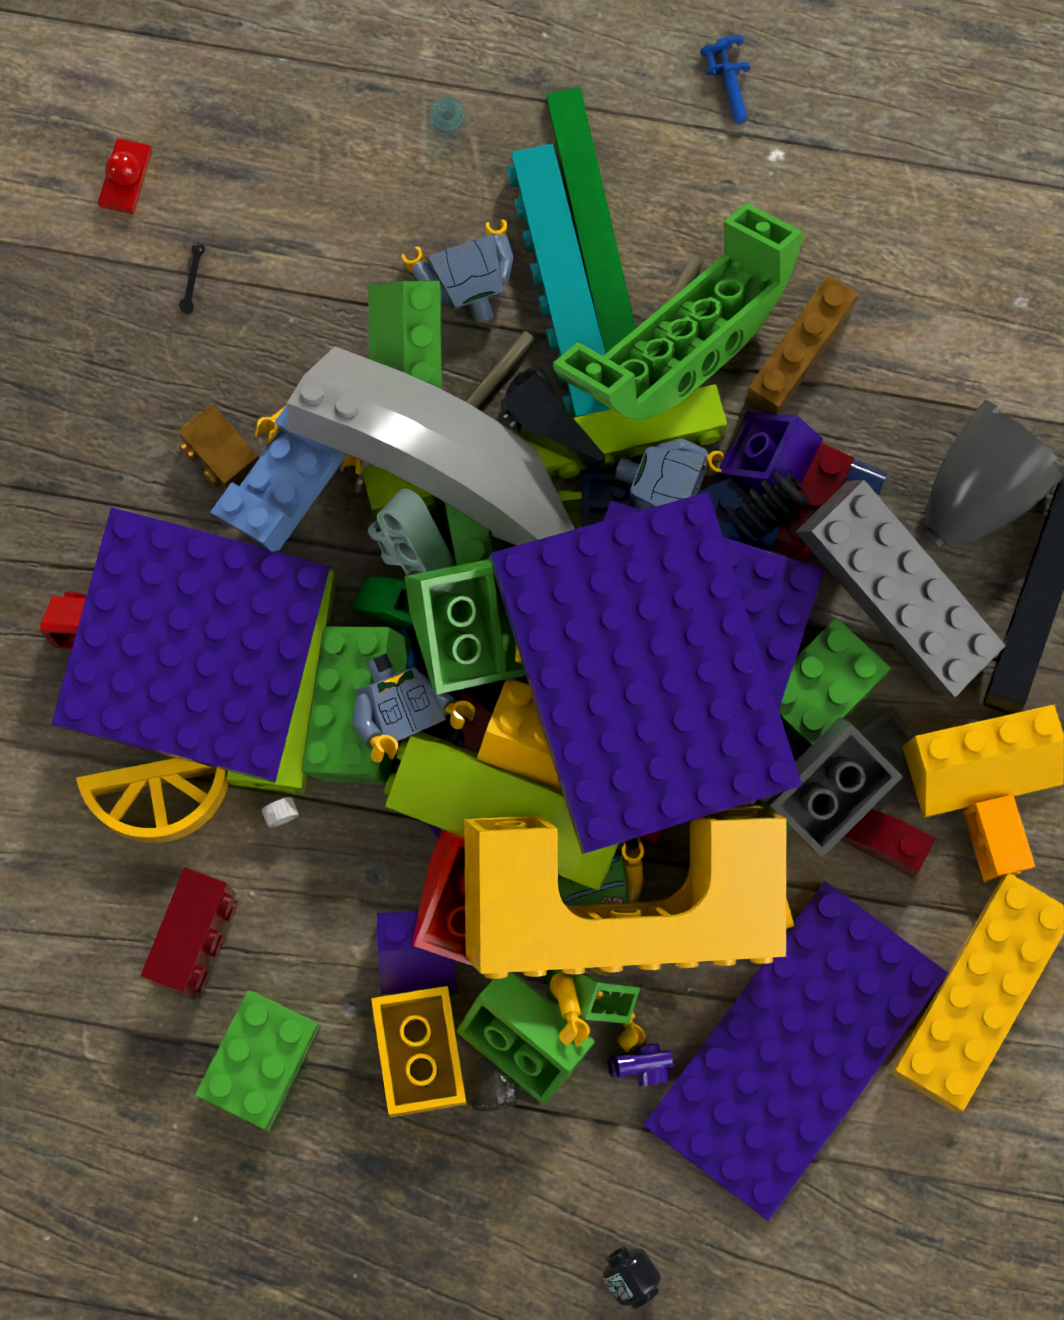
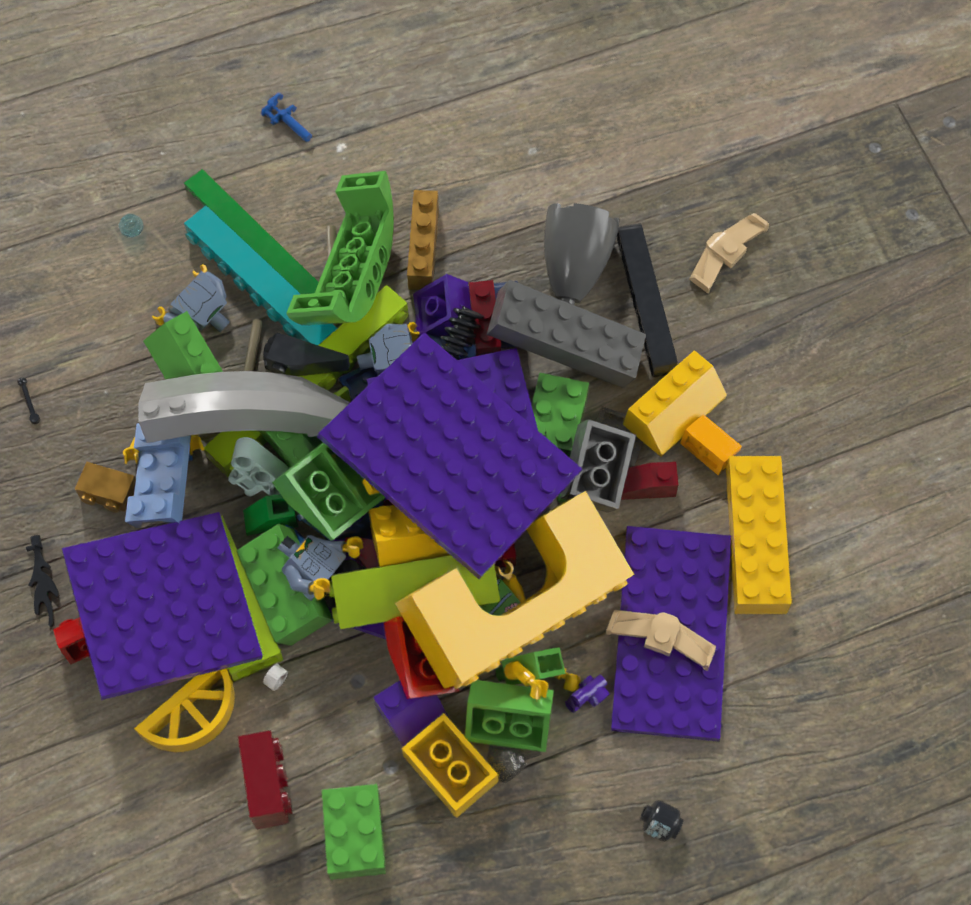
camera: 30 degrees left, 10 degrees down
none -> black piece [26,535,60,627]
none -> tan plate [606,610,716,671]

